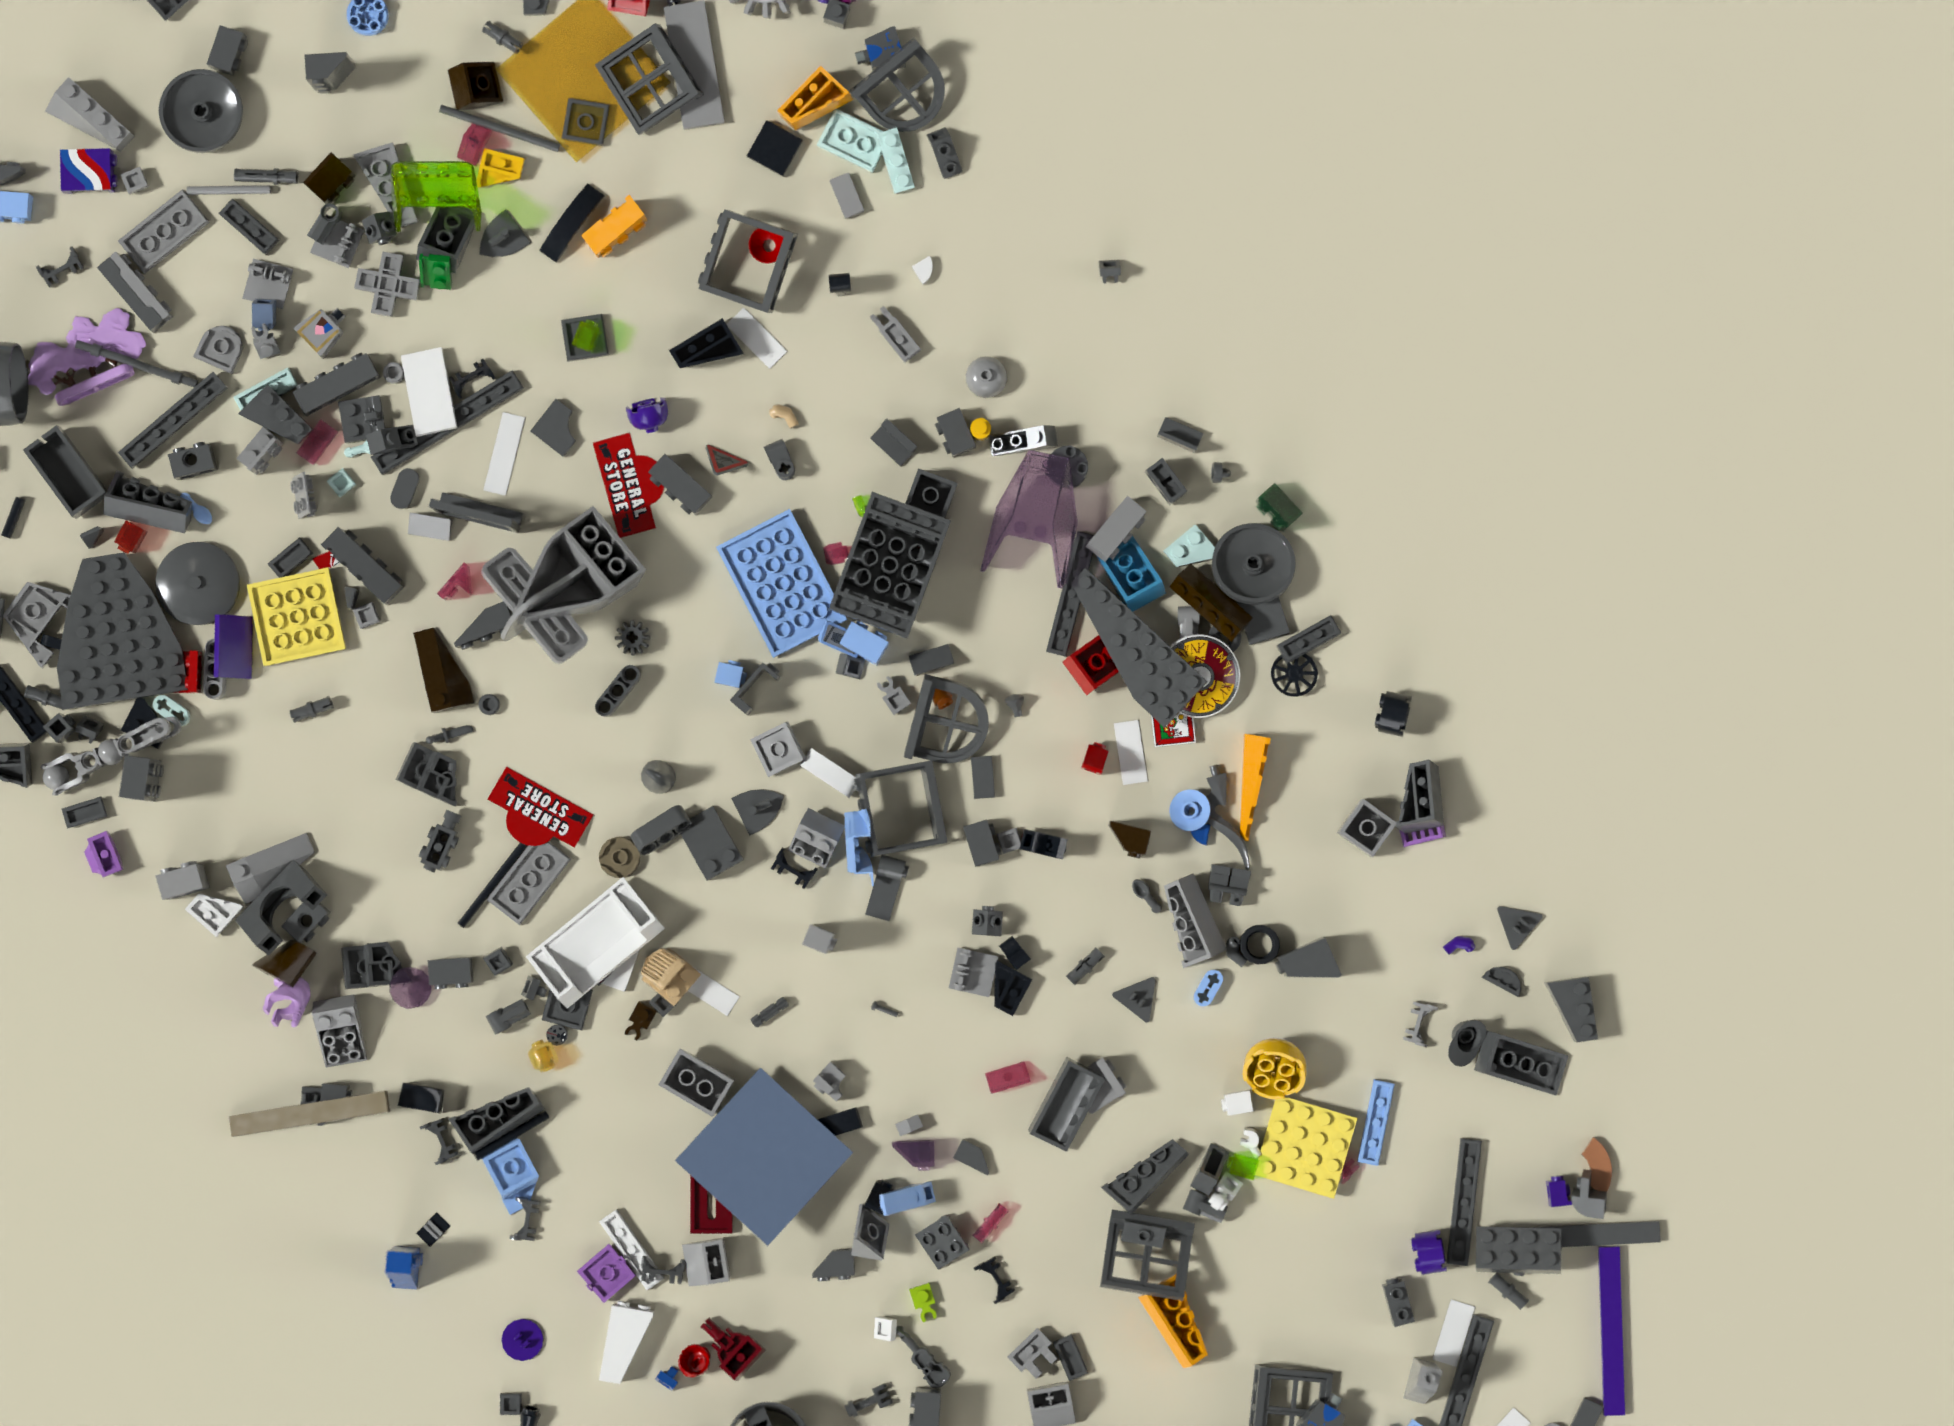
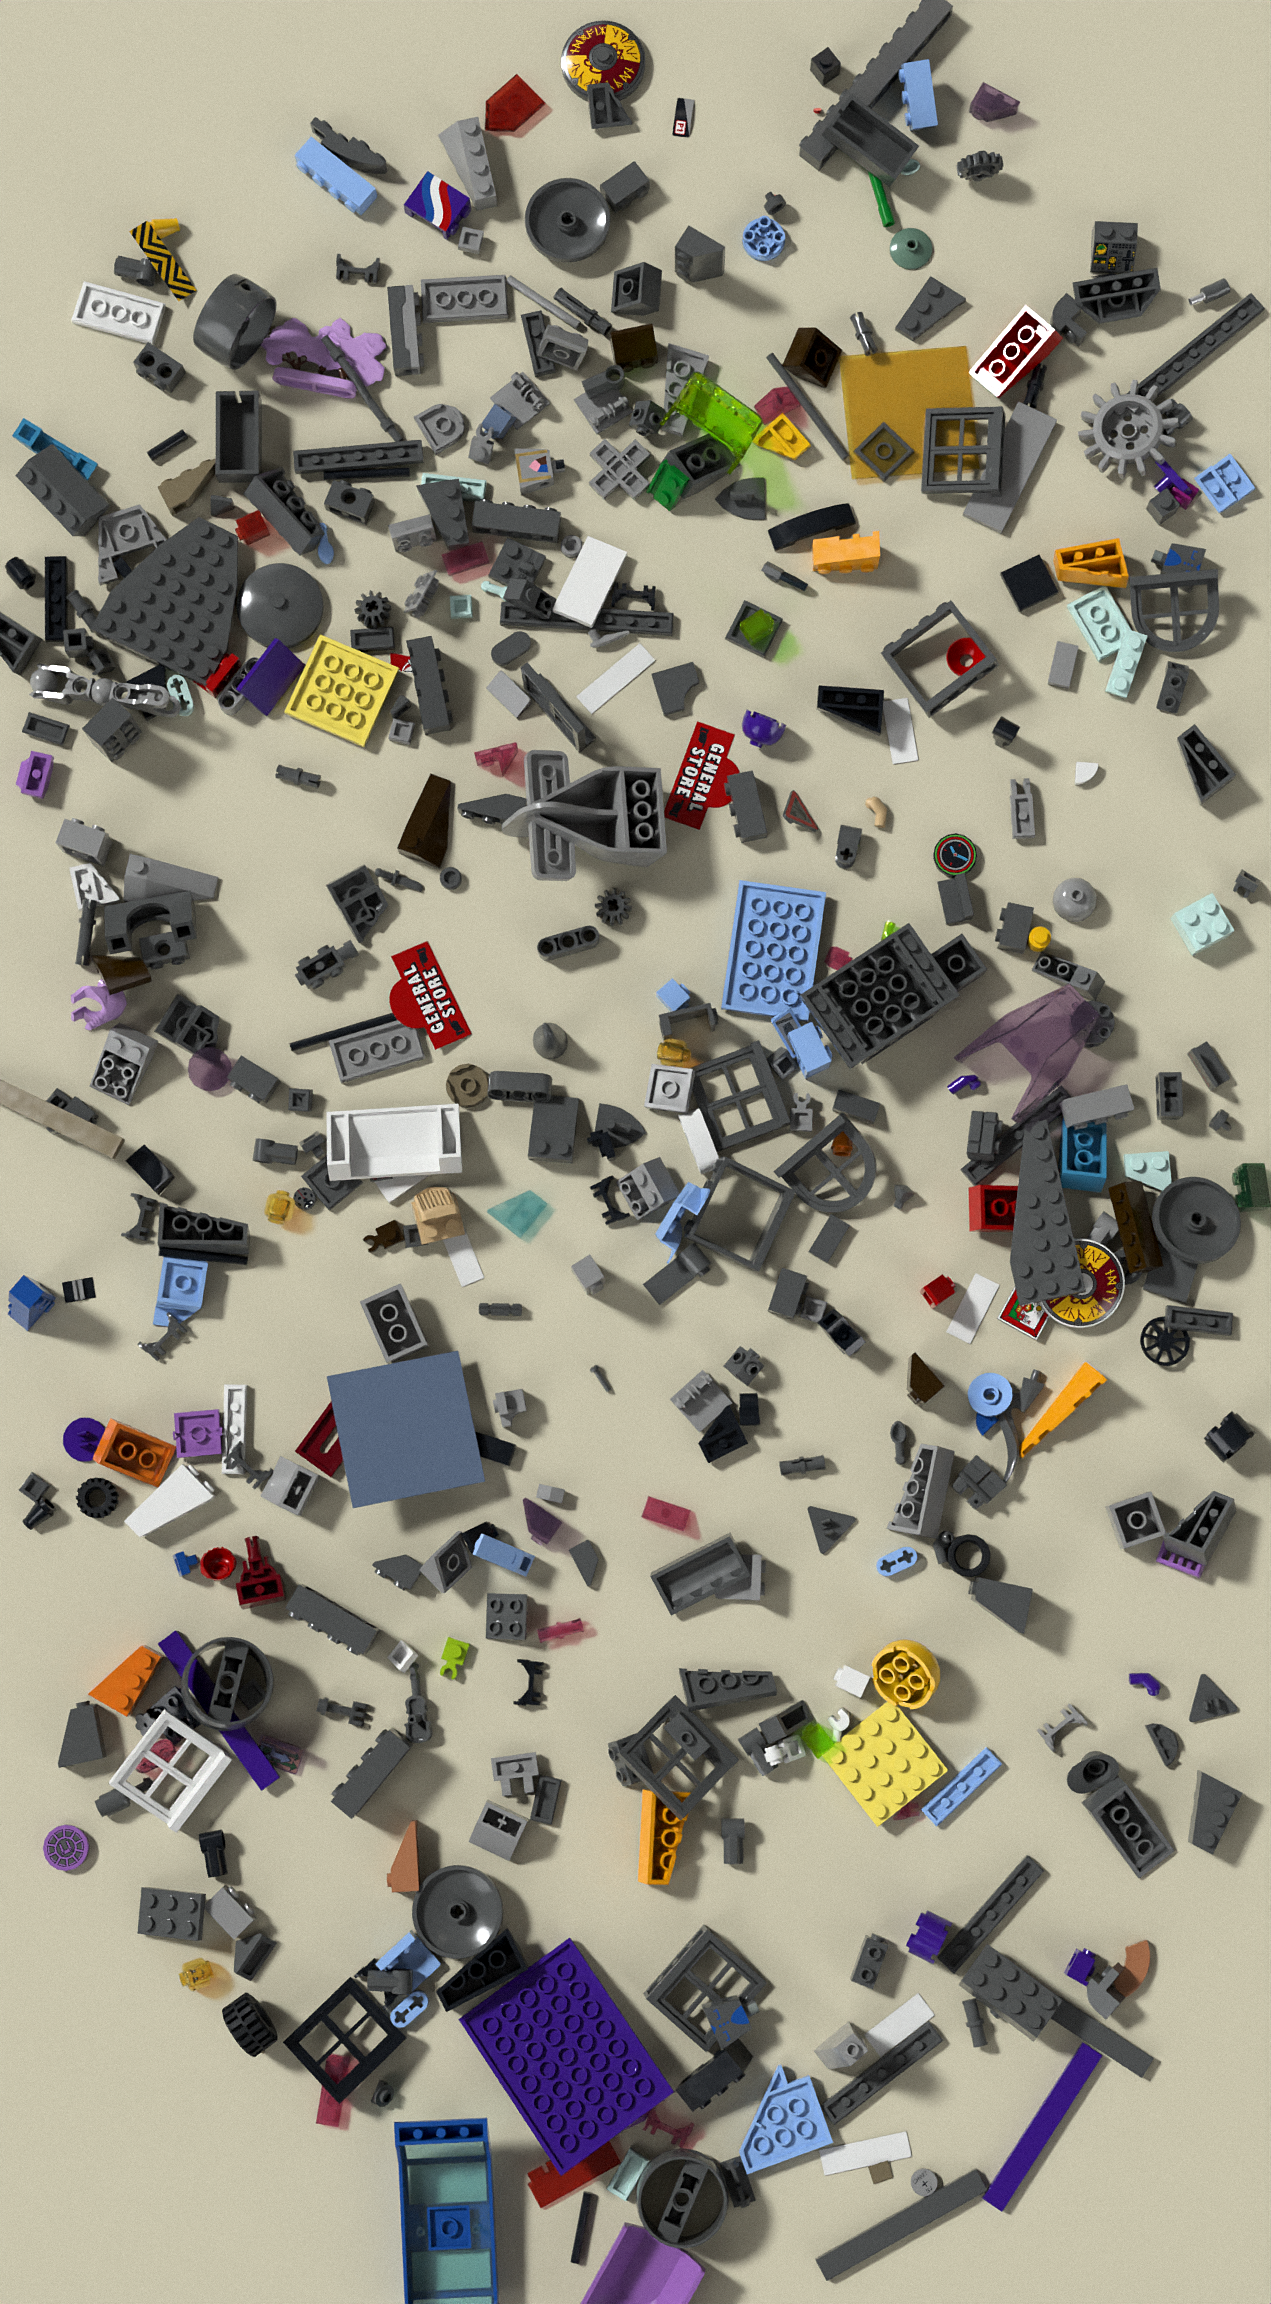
camera: 40 degrees right, 5 degrees down
none -> dark grey pin [75,899,97,966]
none -> black tyre [76,1478,119,1518]
none -> orange slope [92,1418,176,1487]
none -> dark tan slope [158,459,216,516]
none -> dark grey brick [285,1584,380,1656]
none -> black piece [323,468,410,480]
none -> dark grey gear [354,590,391,628]
none -> clear red tile [485,74,546,132]
none -> clear light blue wing [487,1190,548,1239]
none -> light grey slope [537,324,588,370]
none -> black bracket [587,1130,616,1161]
none -> light grey bar [588,628,630,648]
none -> dark grey bracket [608,1733,654,1786]
none -> dark grey slope [611,262,662,316]
none -> clear yellow head [657,1039,691,1068]
none -> dark grey window [689,1040,790,1152]
none -> dark grey piece [721,1818,745,1864]
none -> piece [761,561,808,591]
none -> tile [933,833,977,878]
none -> dark purple arm [947,1075,981,1095]
none -> dark grey brick [966,1111,1003,1161]
none -> light aqua brick [1170,893,1234,956]
none -> dark grey wedge [1177,724,1236,805]

